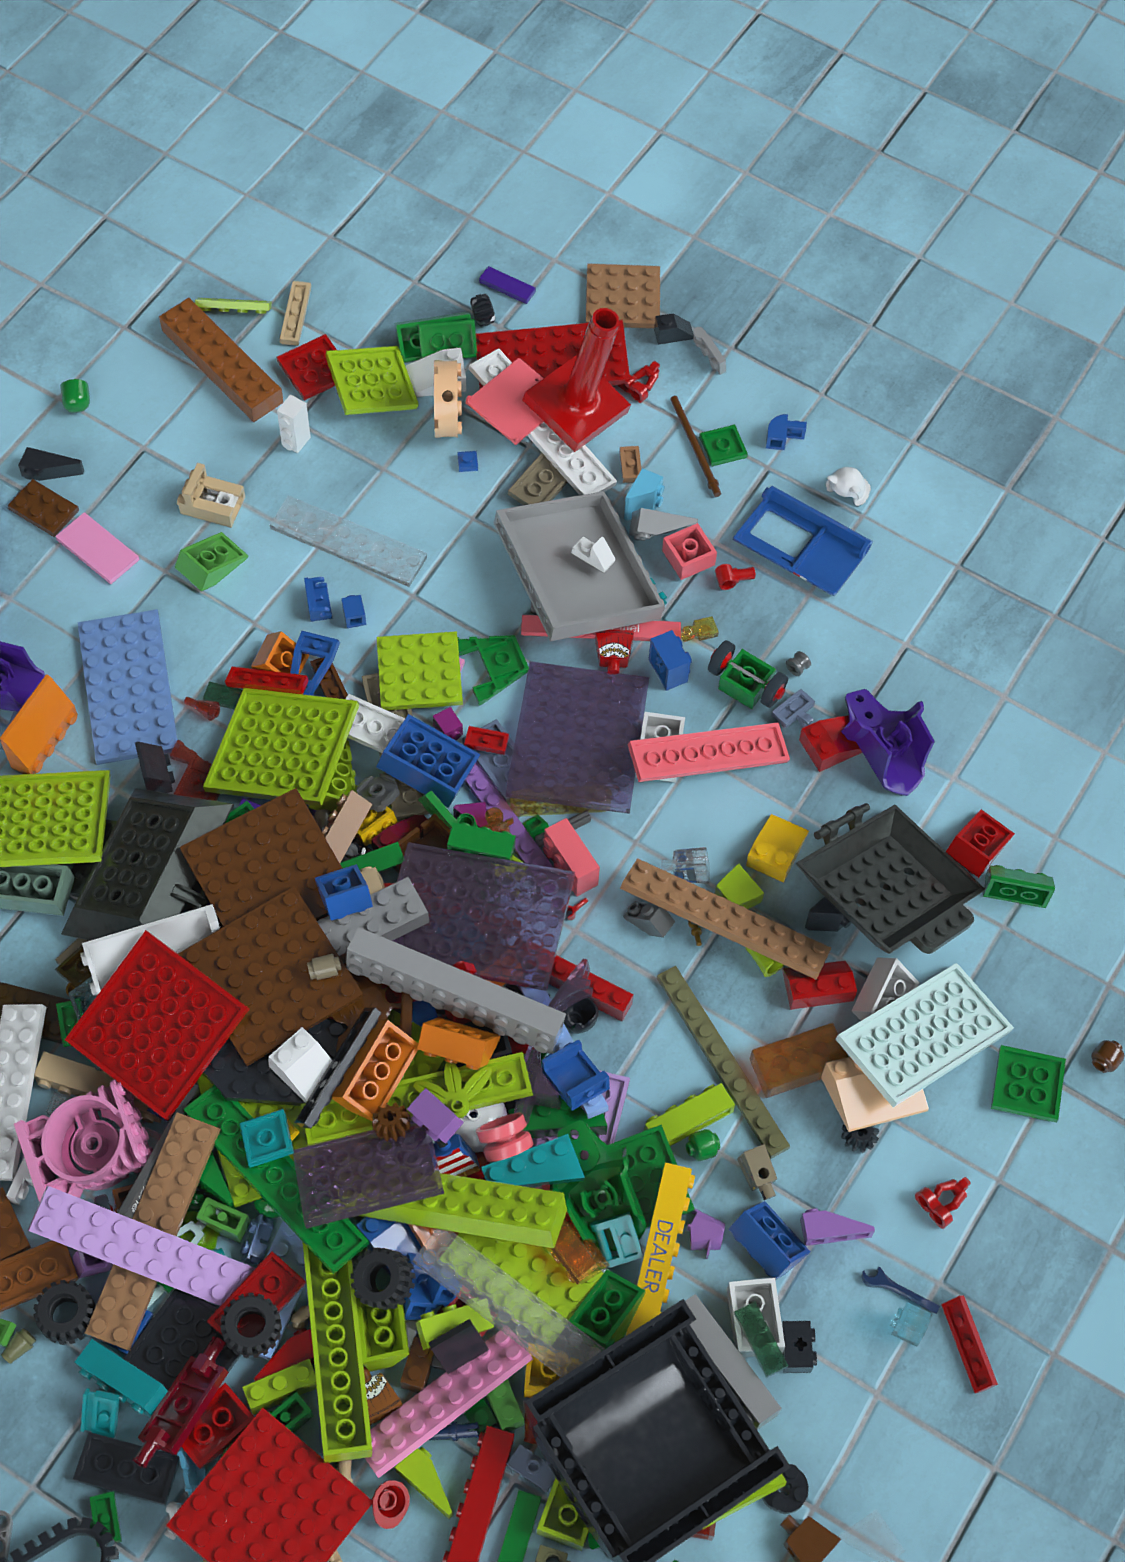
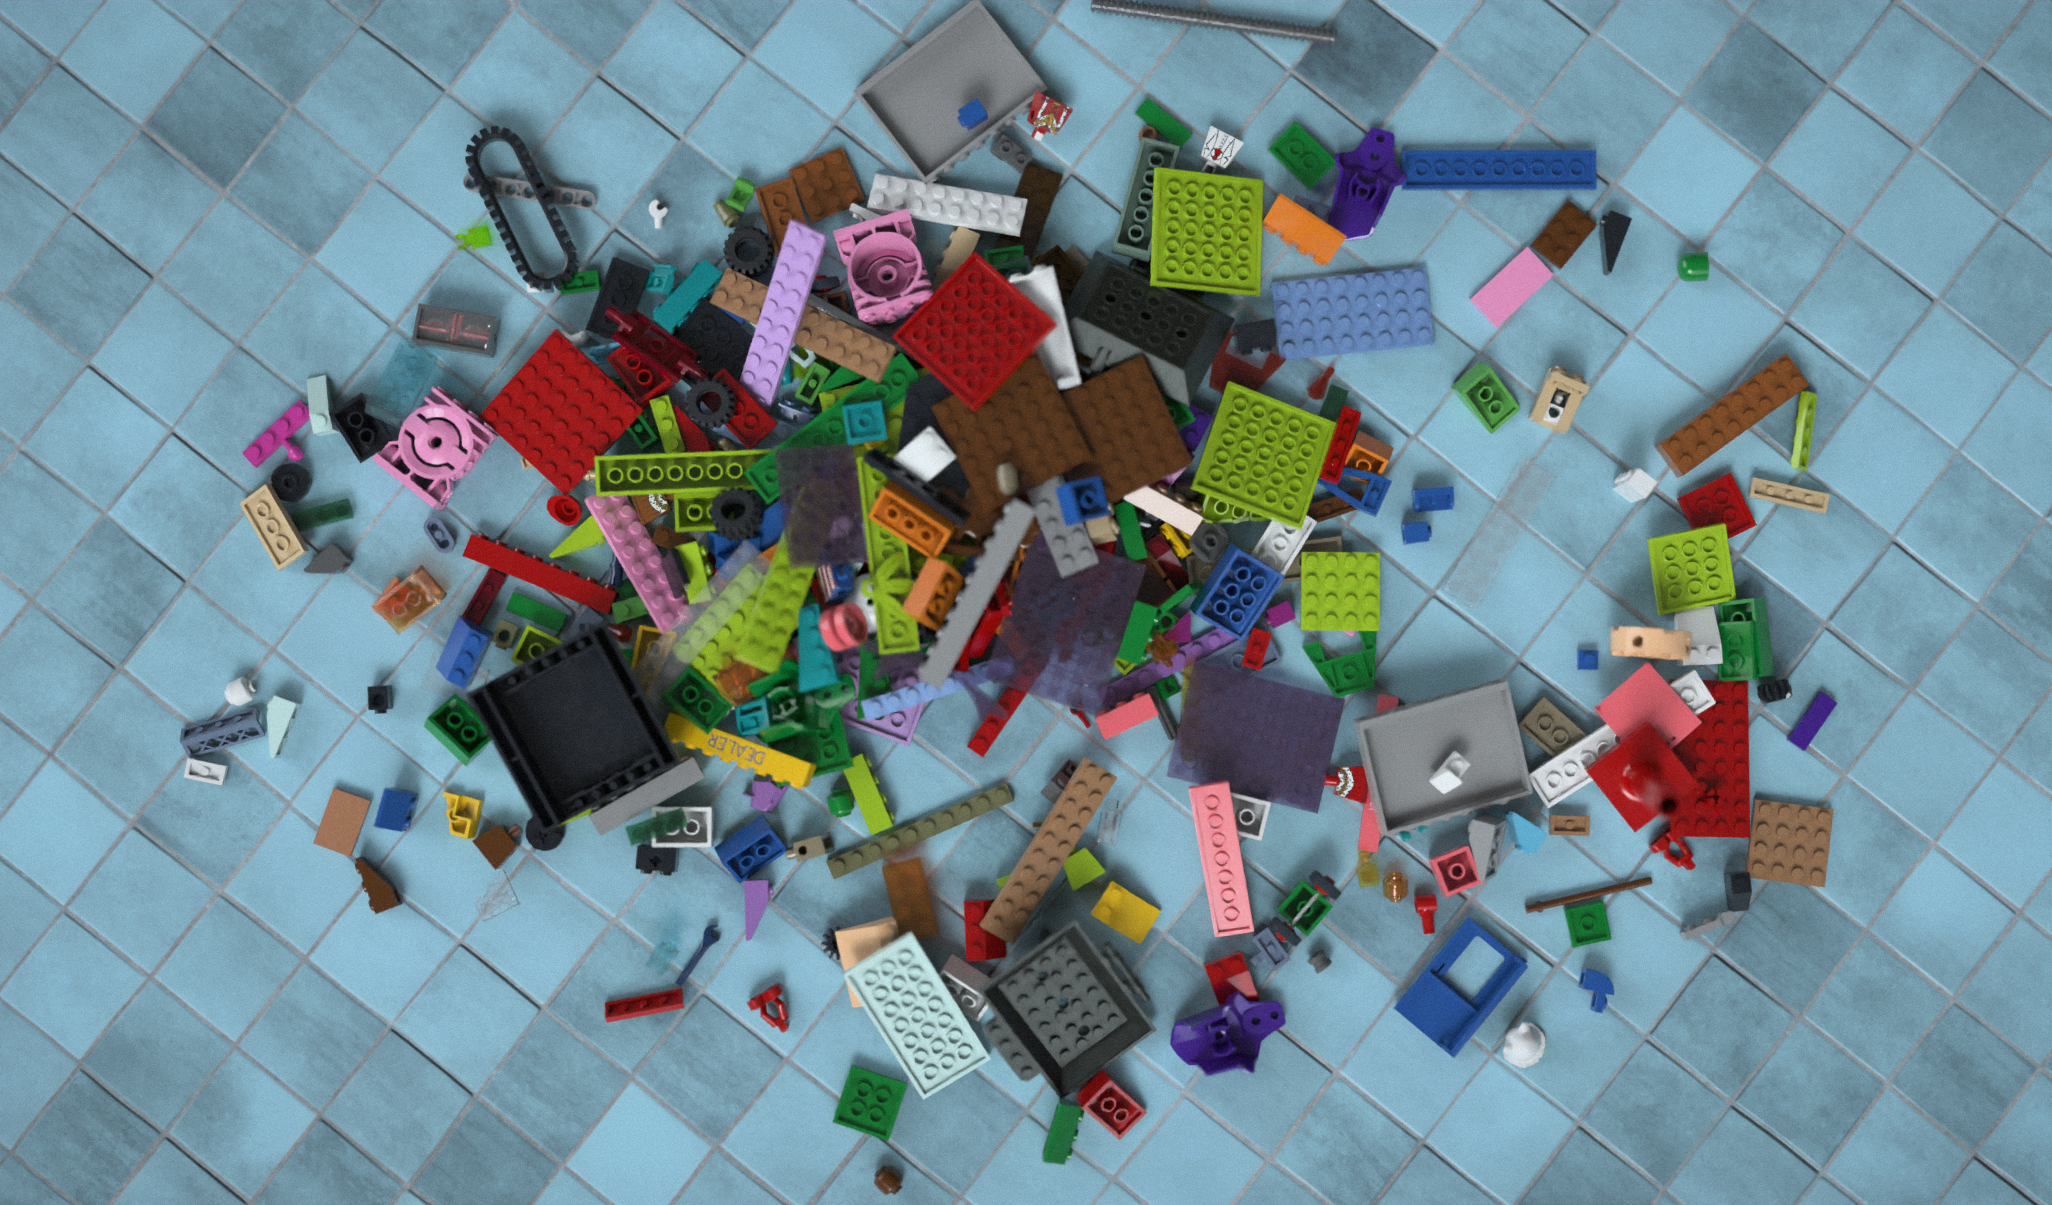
camera: 95 degrees right, 25 degrees up
reddish brown gear [372,1102,411,1142] -> none
medium lavender brick [407,1088,464,1144] -> none
blue panel [541,1040,610,1111] -> none
black hair [563,997,599,1034] -> none
blue brick [648,630,692,691] -> none
none -> white piece [649,199,668,229]
none -> clear orange head [1382,872,1408,903]

